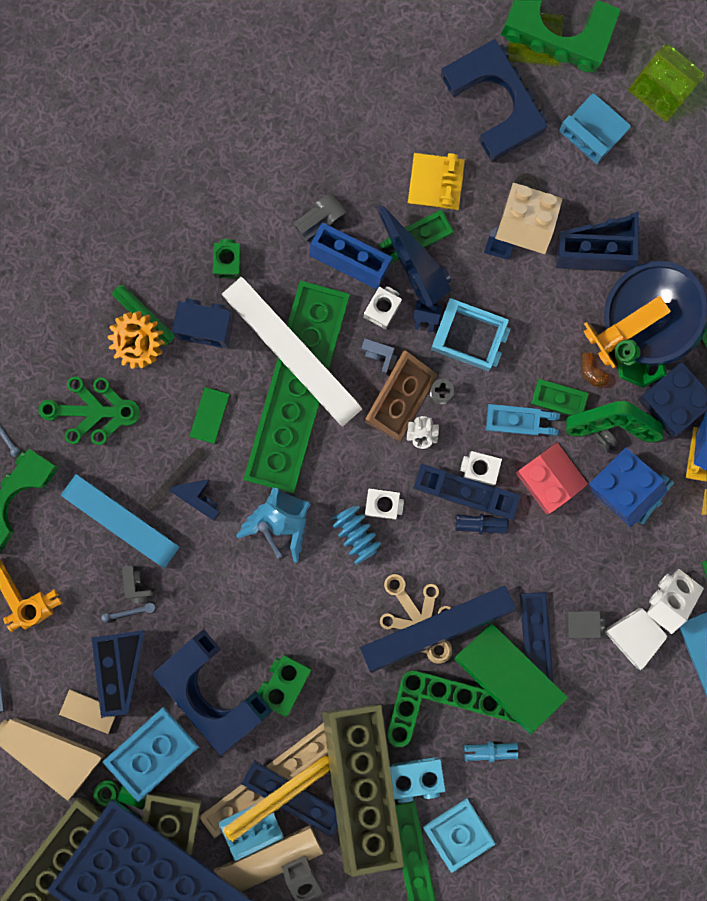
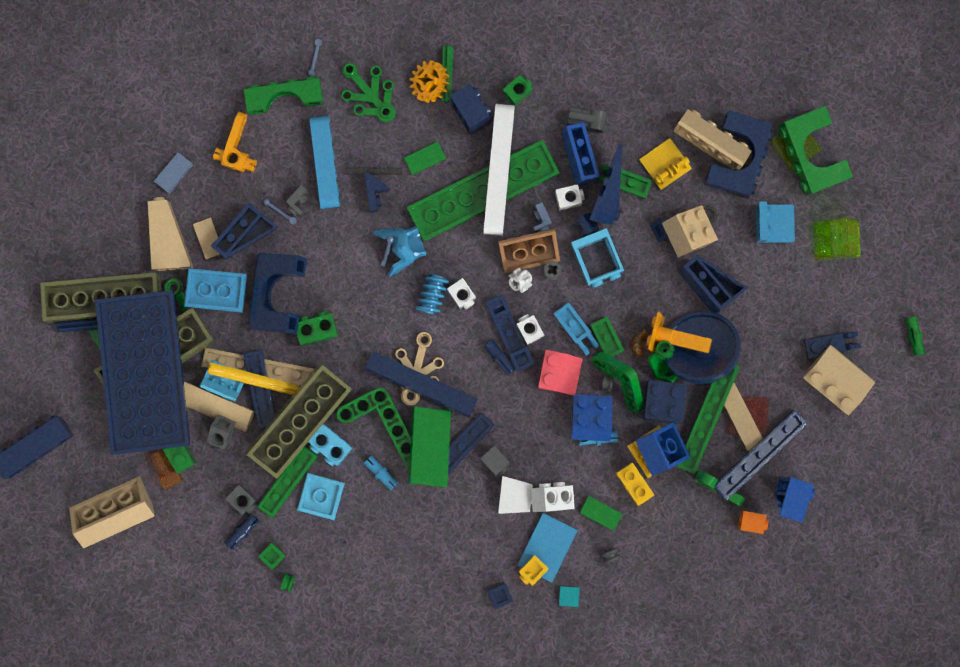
camera: 50 degrees right, 0 degrees up
none -> tan slope [674,109,752,170]

